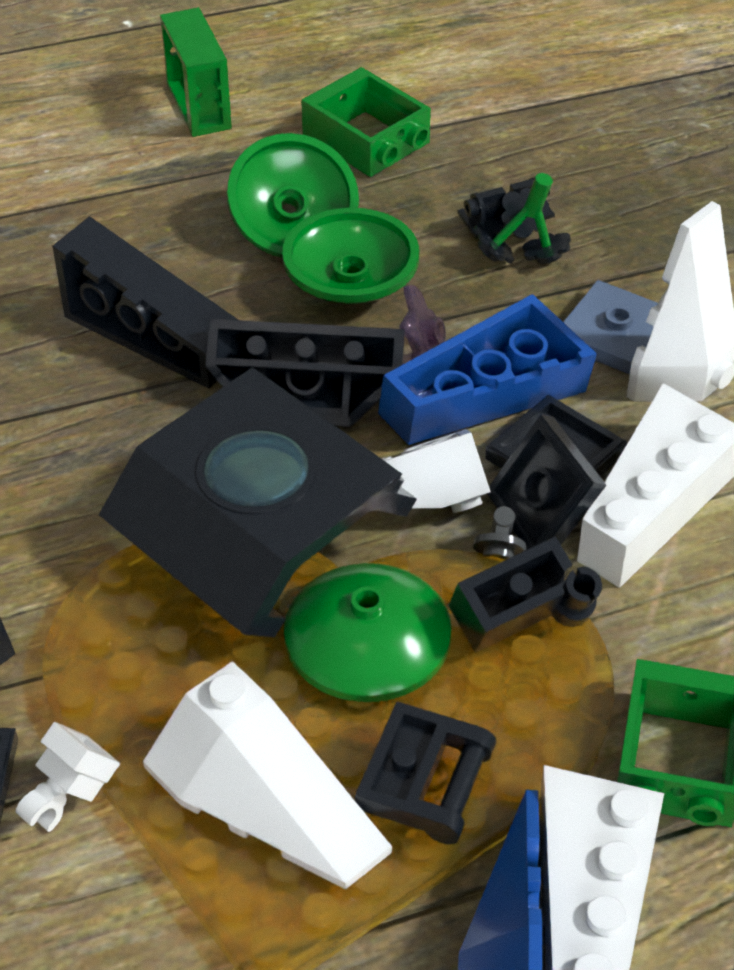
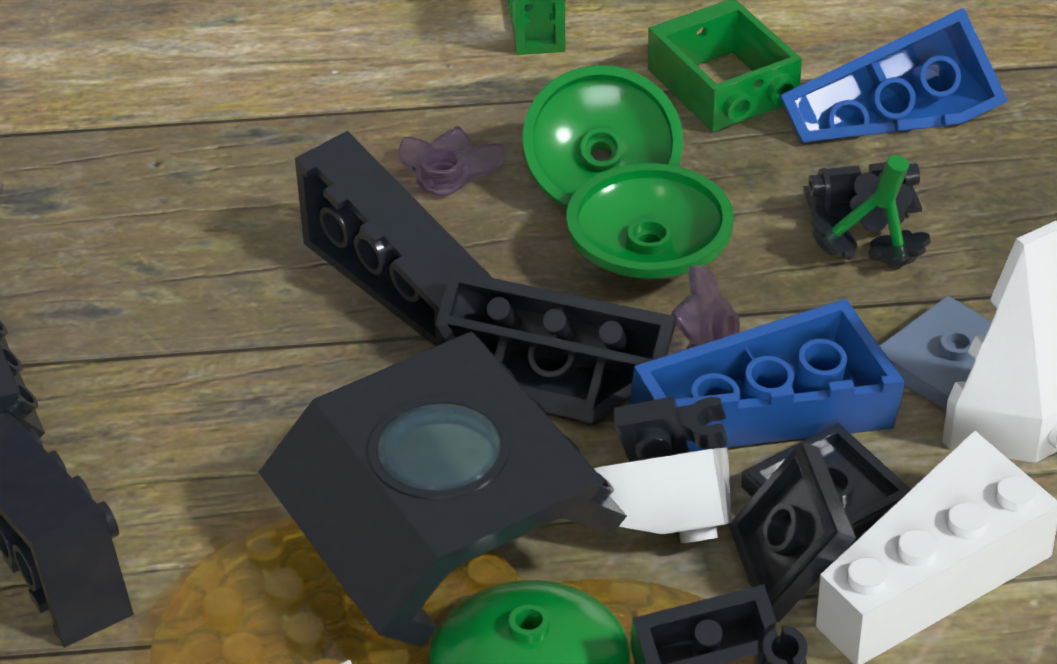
camera: 15 degrees right, 5 degrees down
dark grey plate [473,506,526,565] -> none
none -> clear purple plate [398,126,504,196]
none -> black plate [614,396,729,462]
none -> blue wedge [779,8,1008,143]

